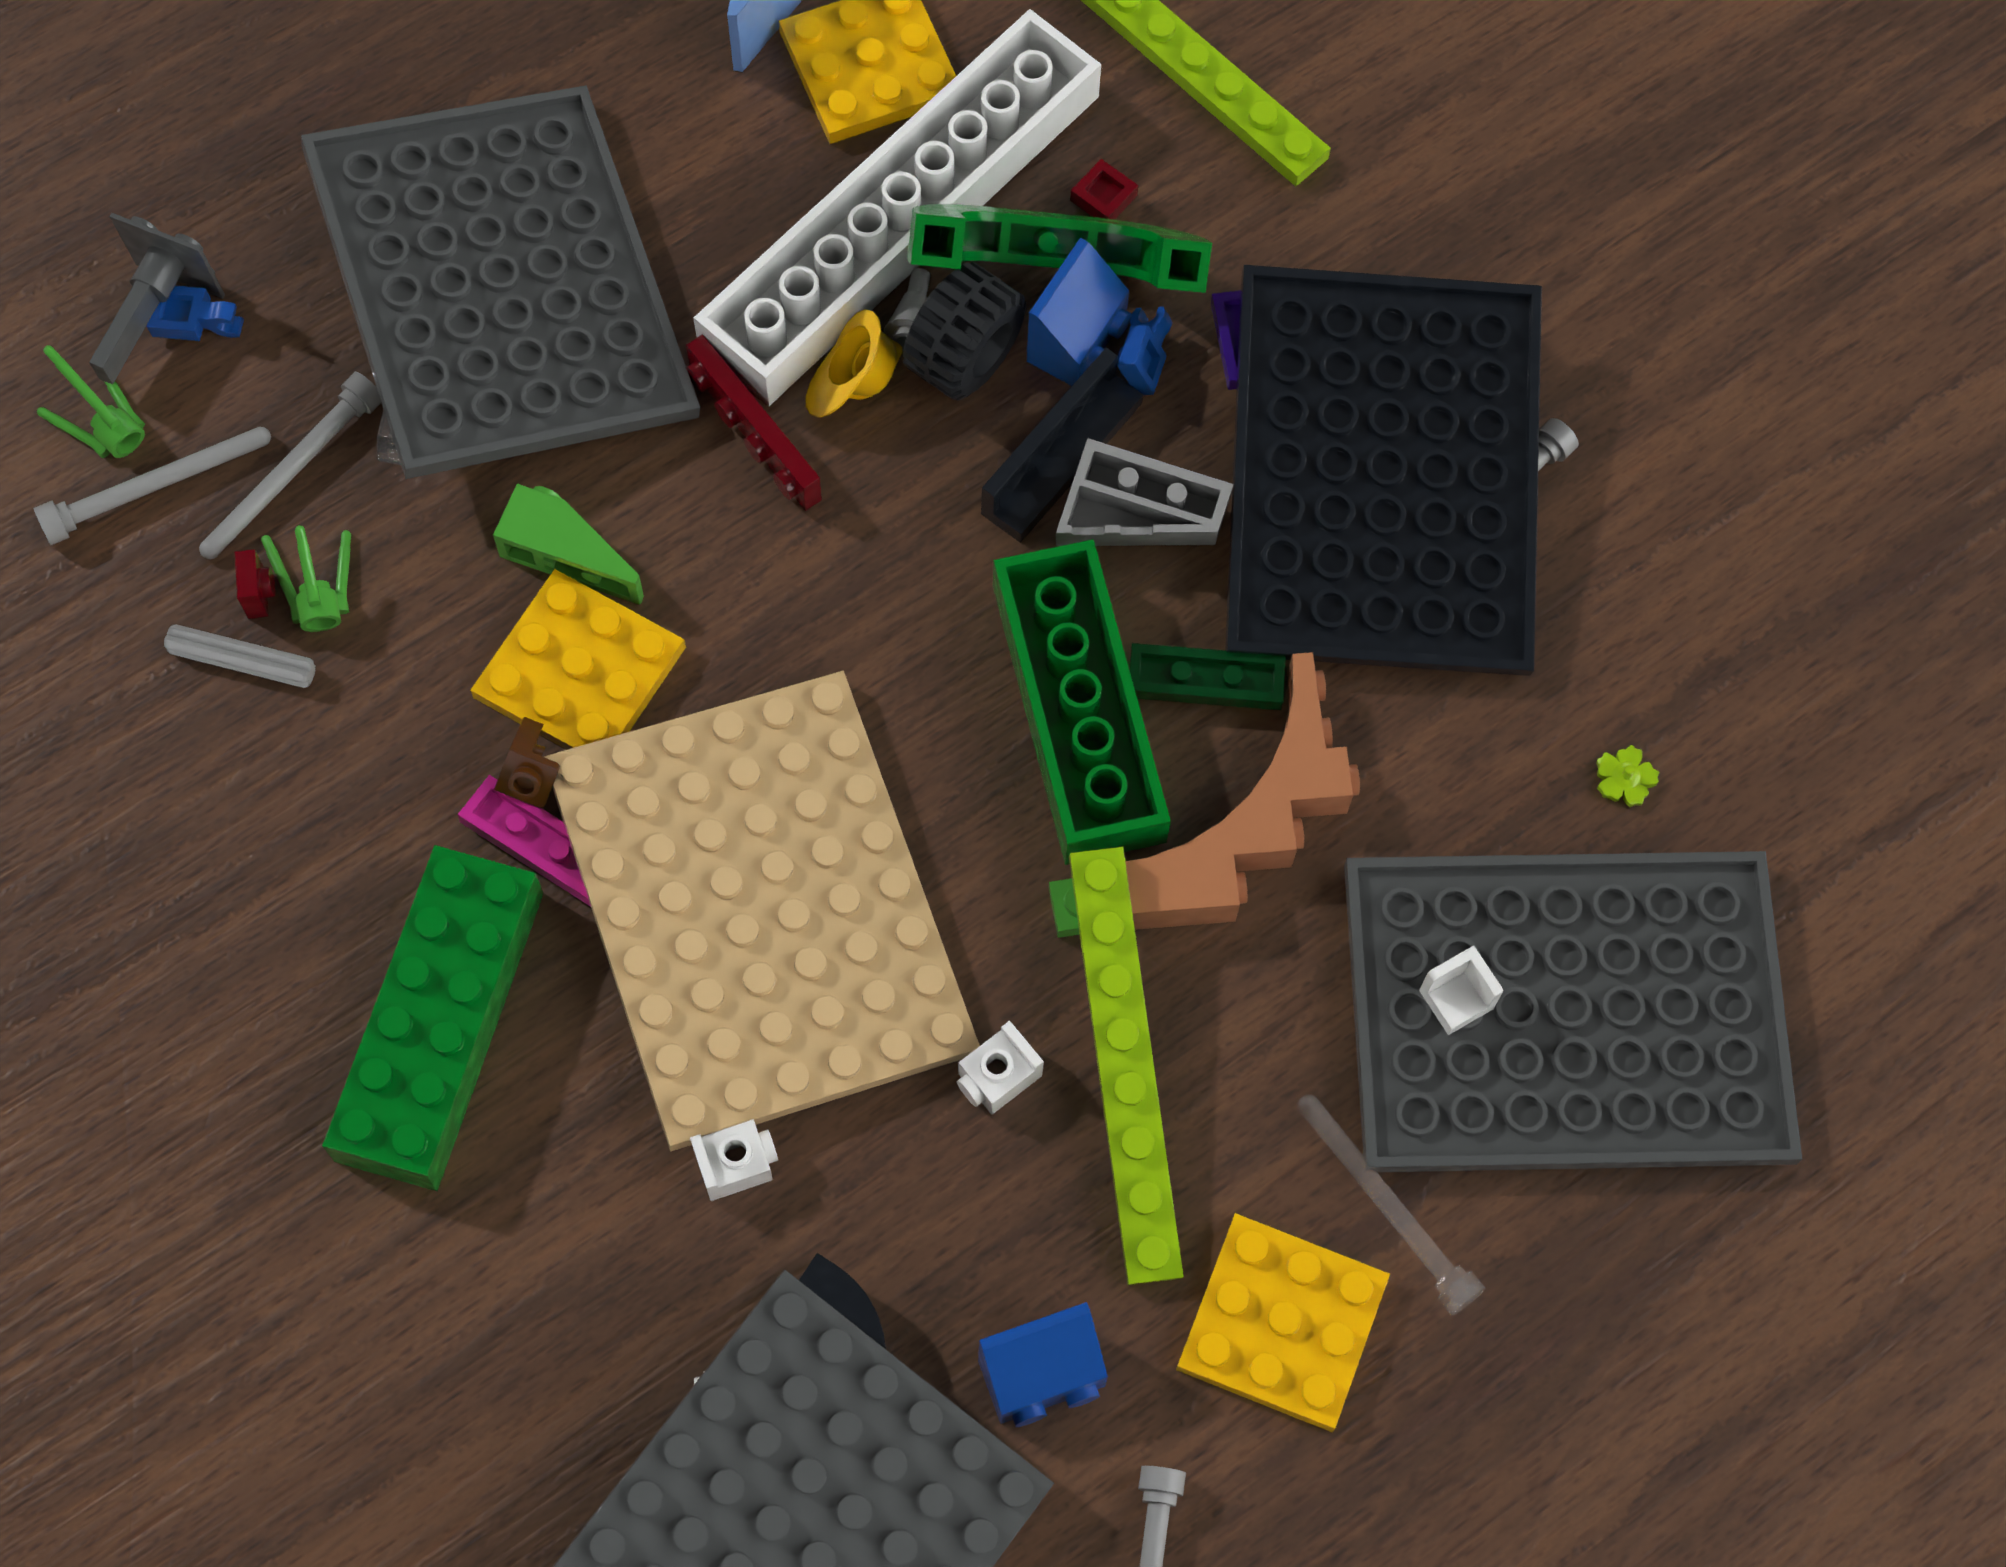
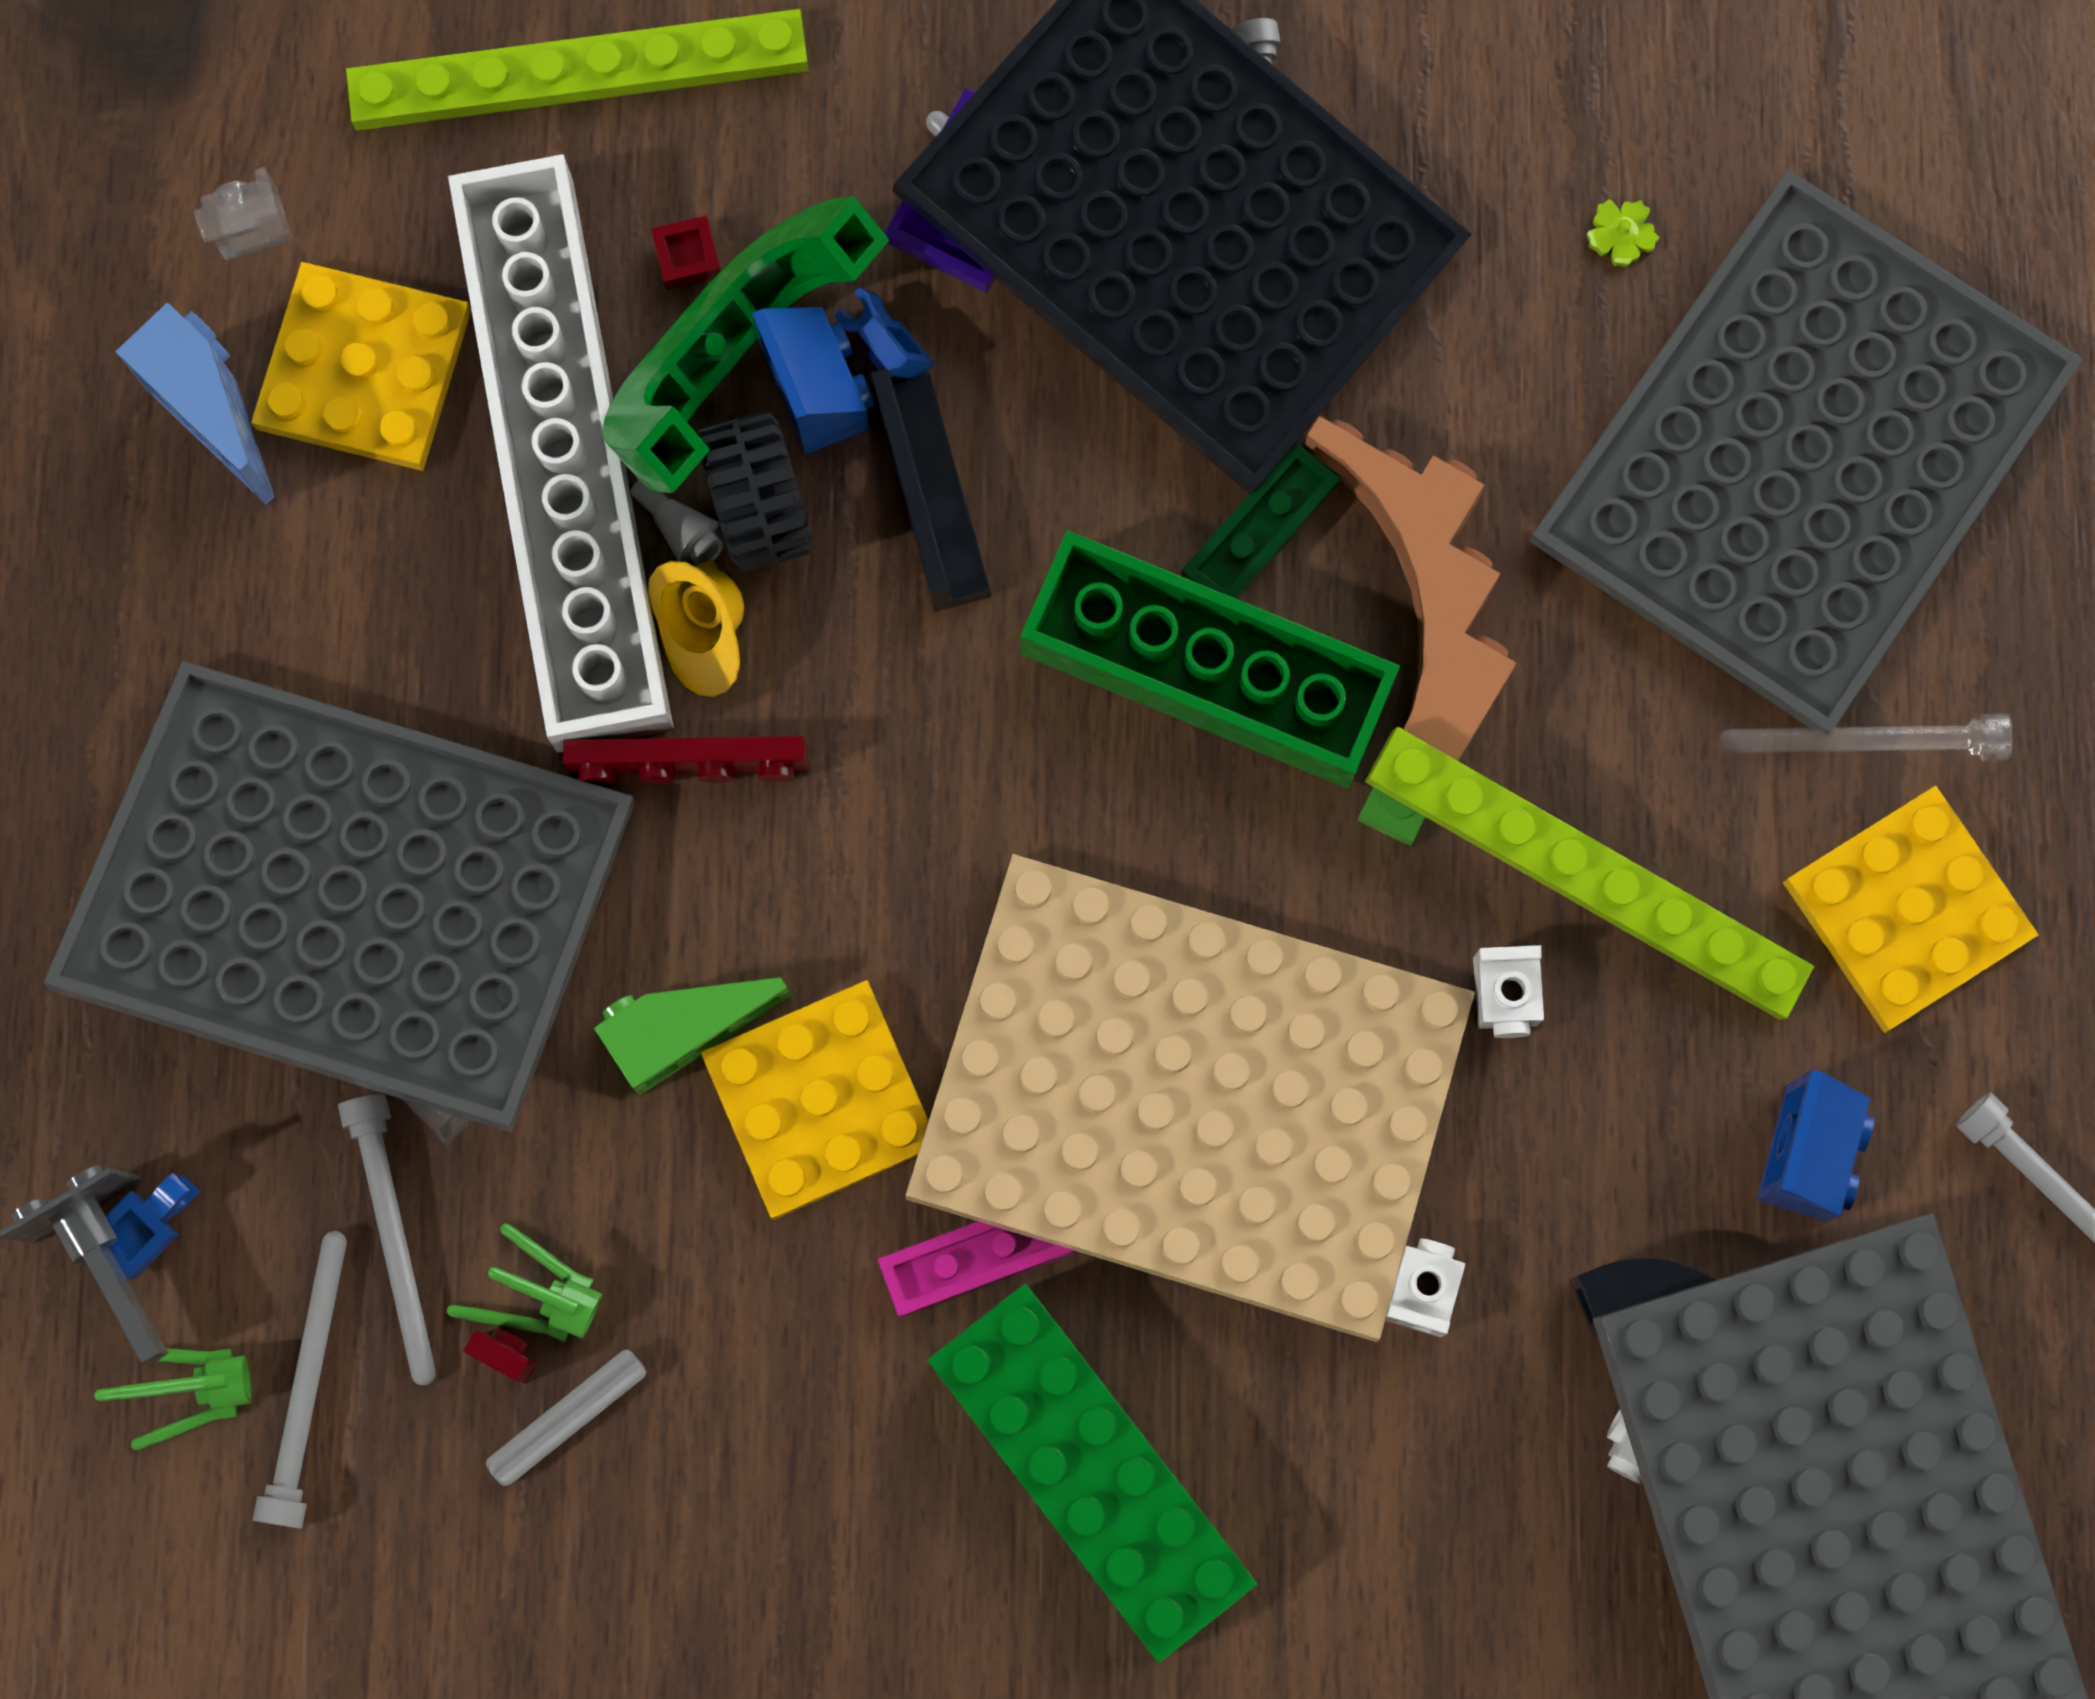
camera: 50 degrees left, 10 degrees up
reddish brown bracket [494,717,560,808] -> none
light grey wedge [1056,438,1234,546] -> none
white panel [1419,945,1503,1035] -> none

